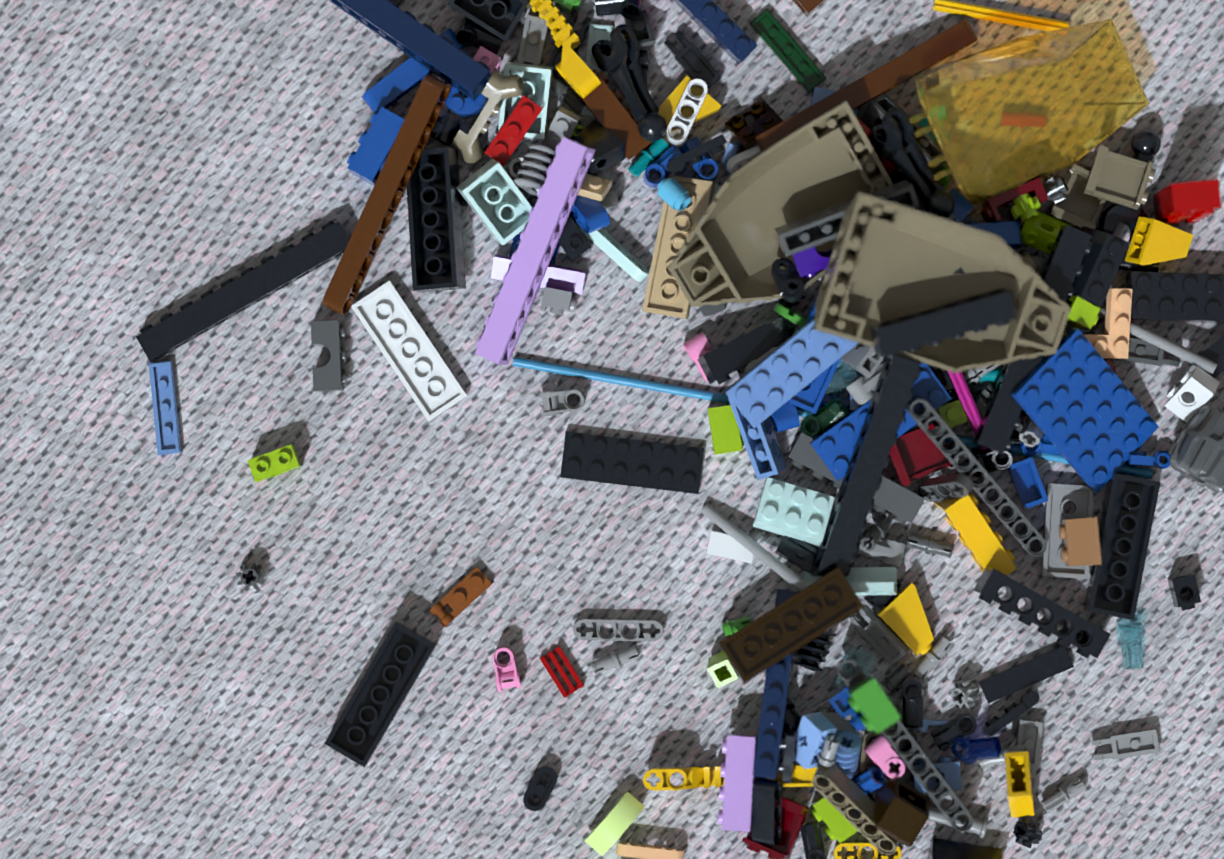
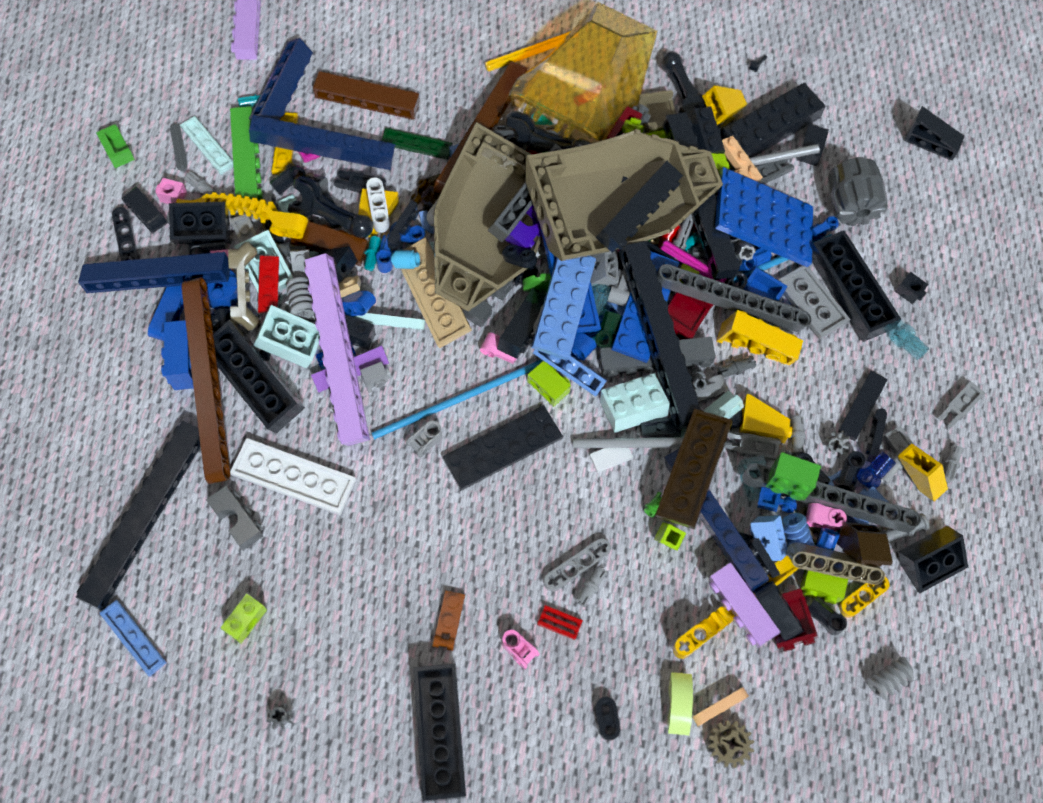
camera: 35 degrees left, 20 degrees down
black piece [793,629,837,672] -> none
light grey pin [818,735,841,767] -> none
dark grey beam [917,474,974,502] -> none
black brick [974,566,1111,659] -> none
black gear [1013,817,1043,848] -> none
medium nougat slope [1058,517,1102,567] -> none
dark tan panel [1084,145,1156,210] -> none
red brick [1153,179,1222,225] -> none
white brick [1165,366,1220,423] -> none

